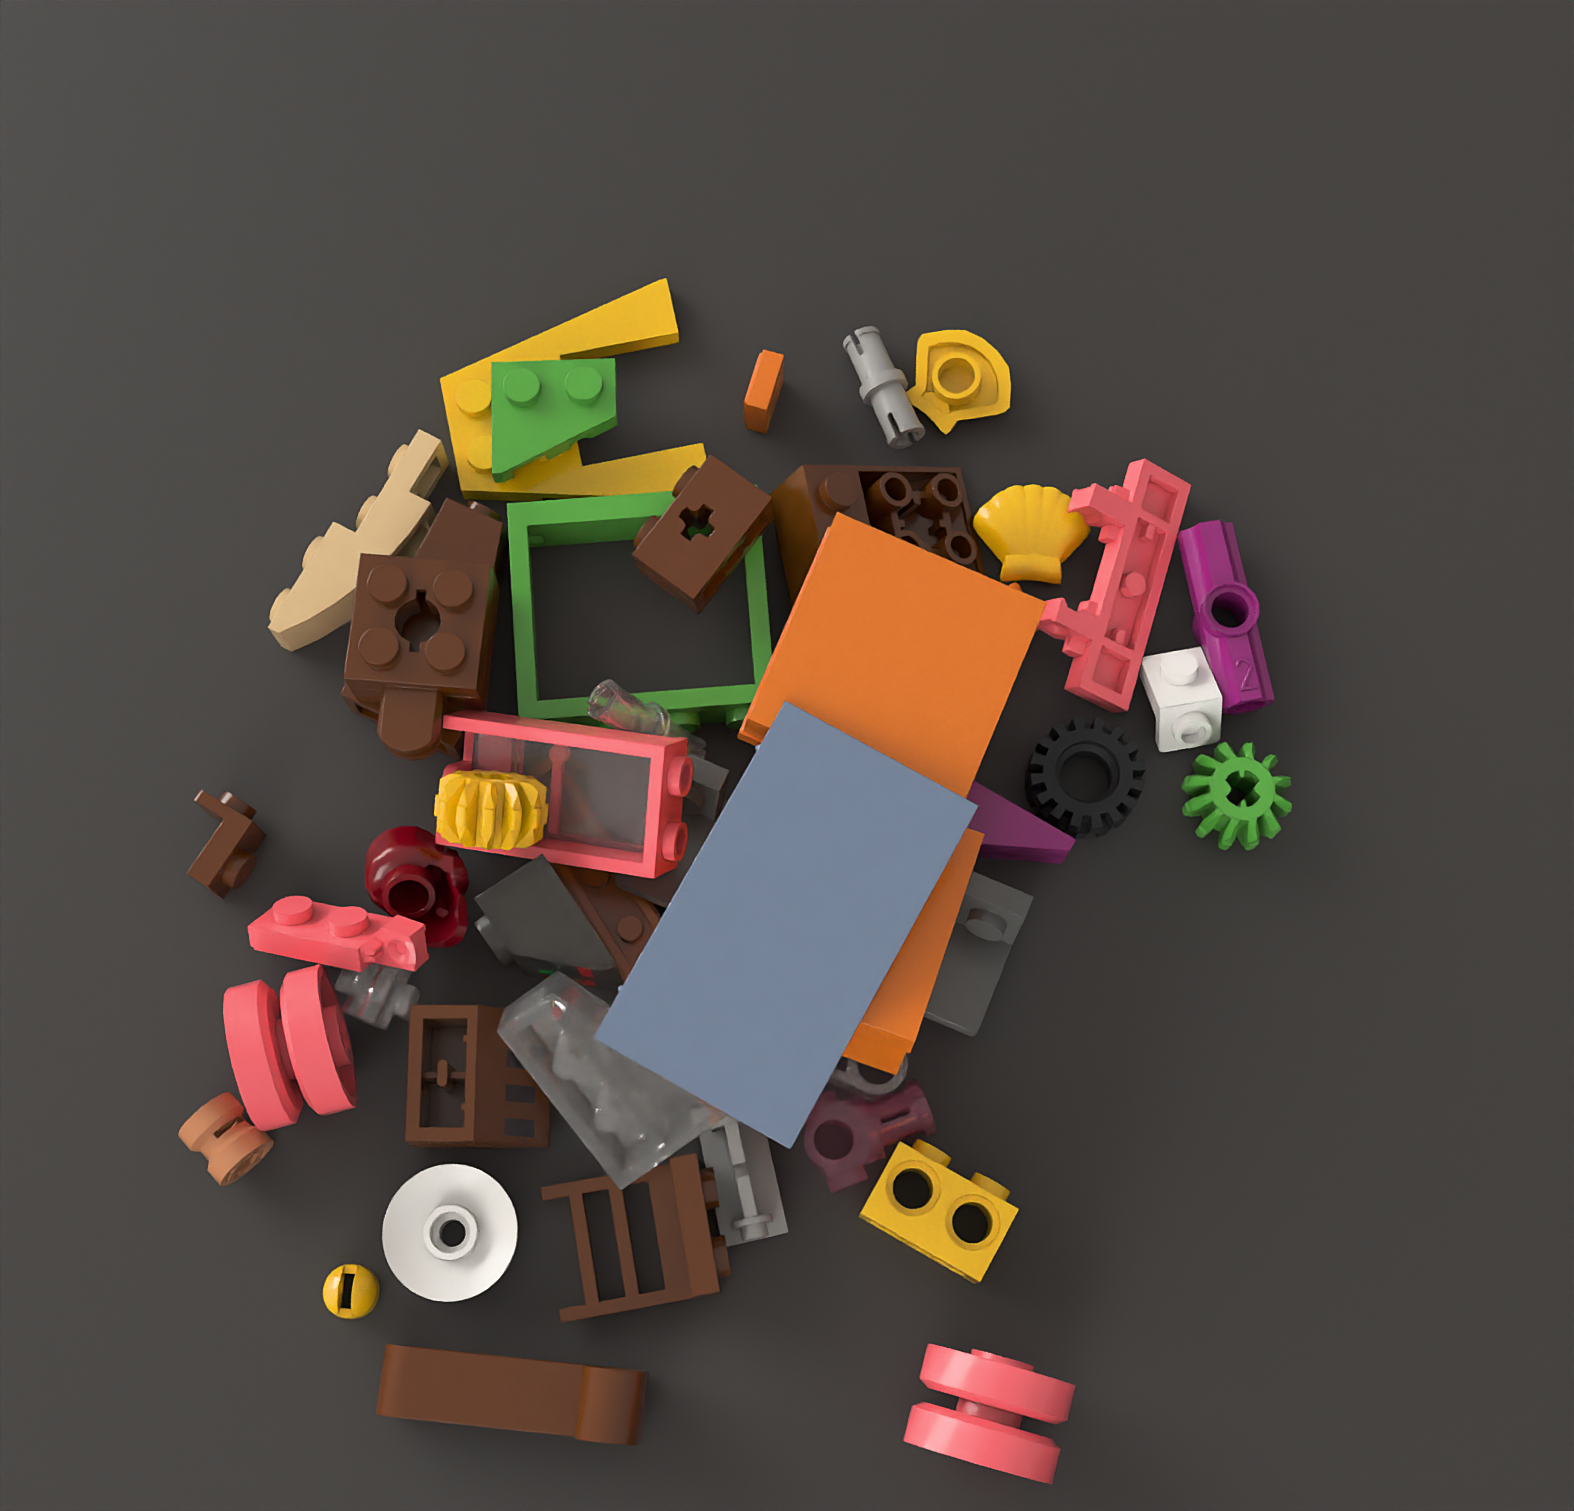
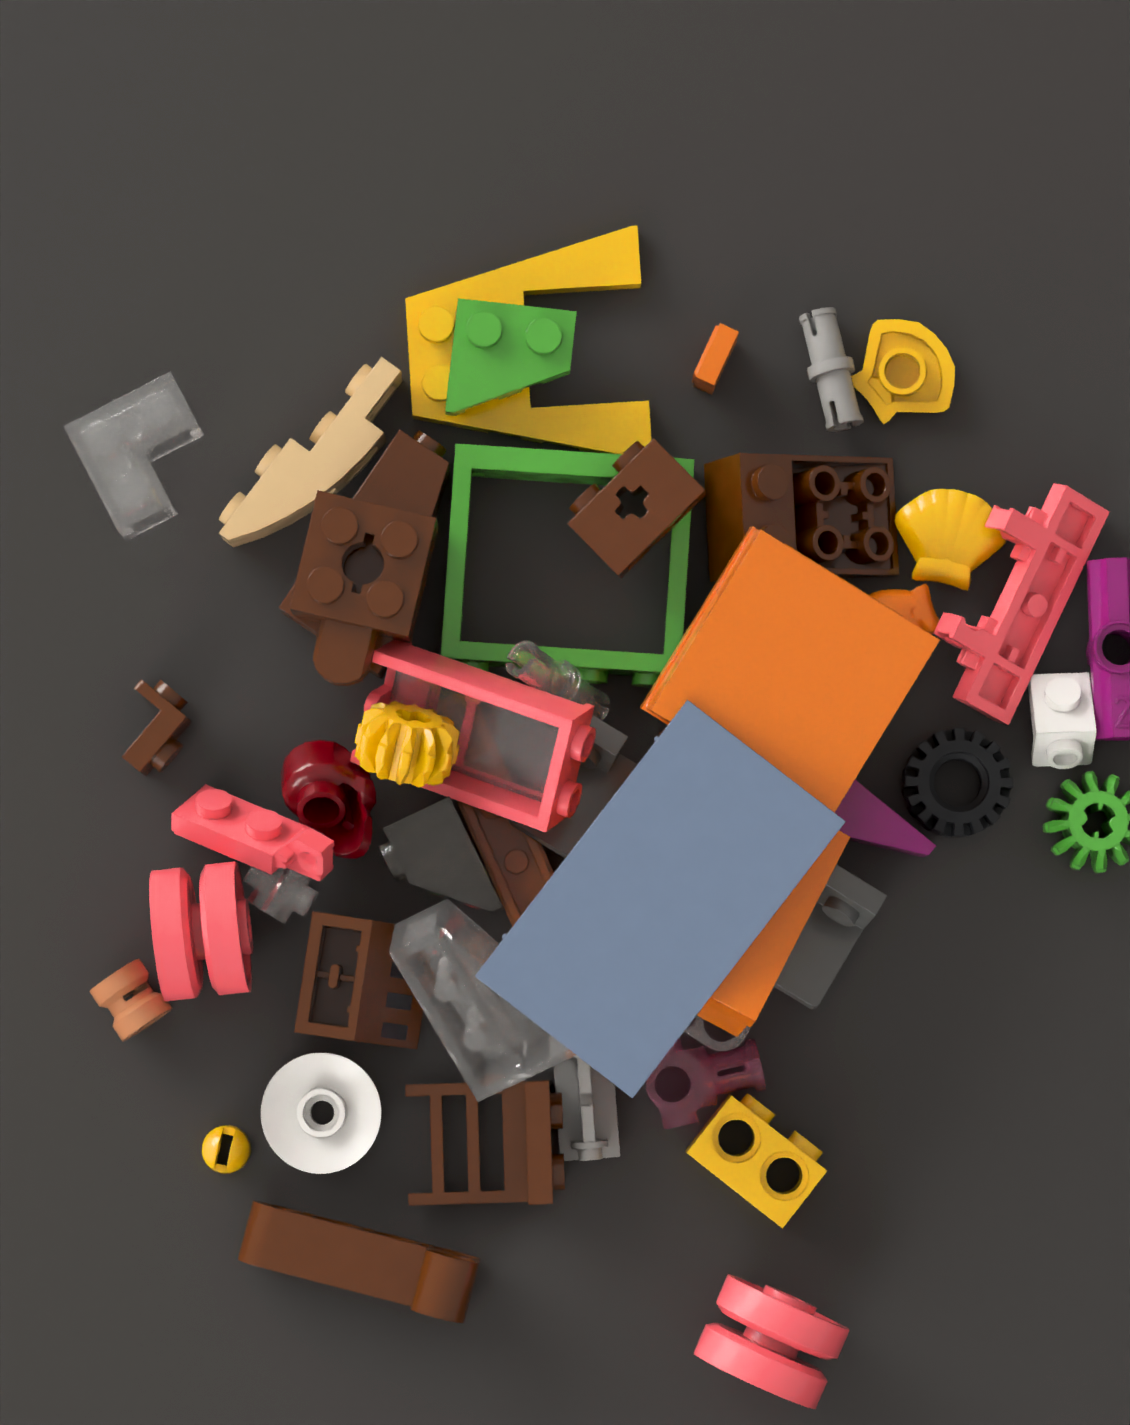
camera: 10 degrees right, 10 degrees up
none -> clear brick [64,371,204,541]

